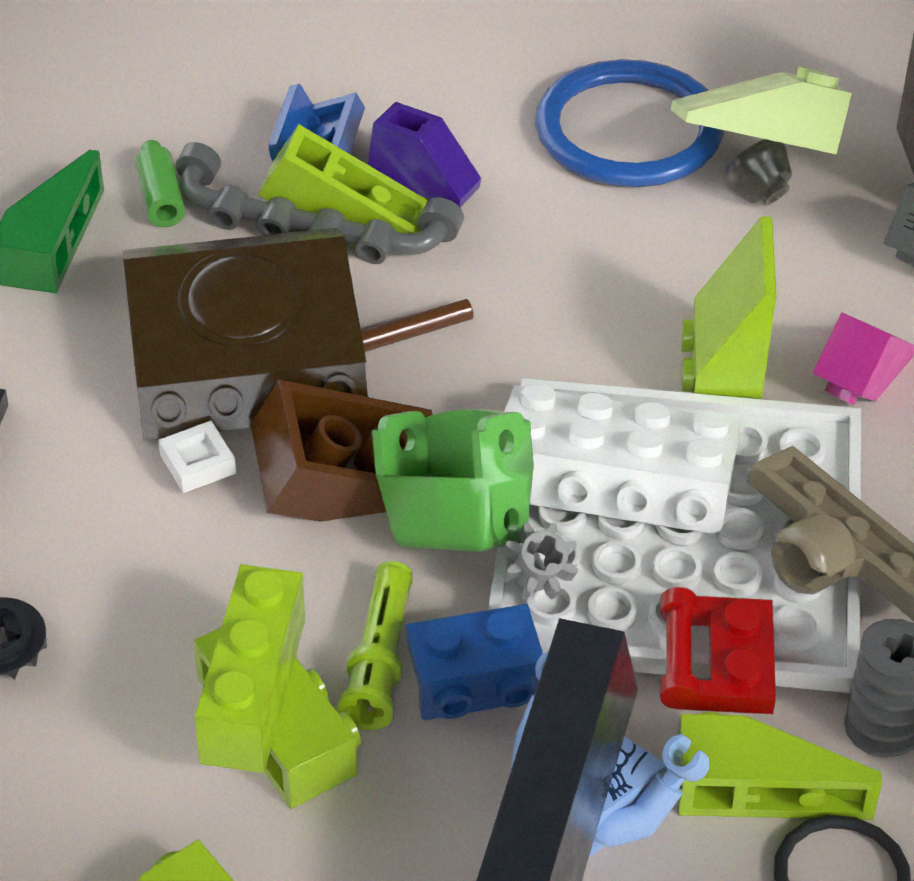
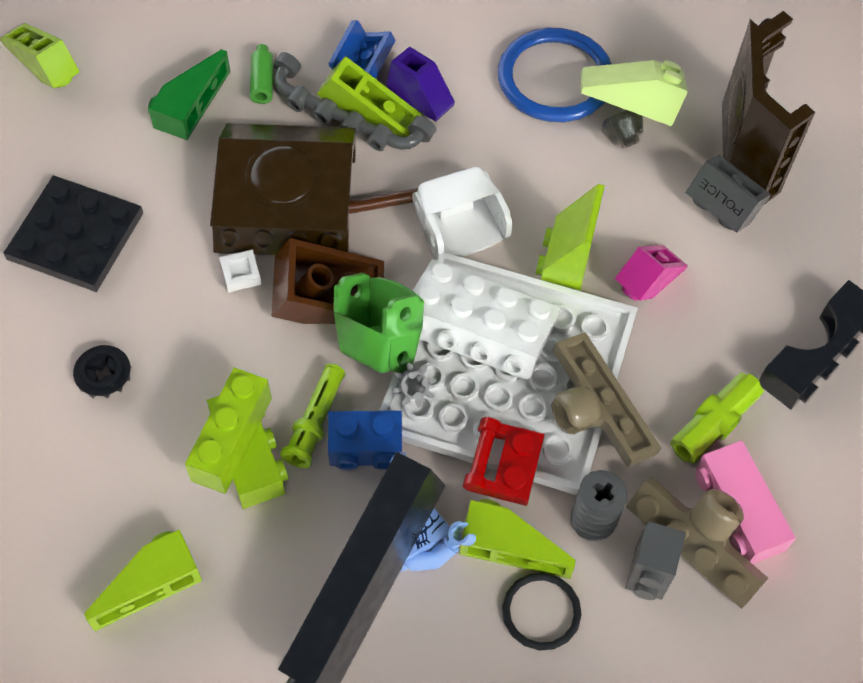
camera: 10 degrees right, 15 degrees up
none -> white piece [412,167,512,260]

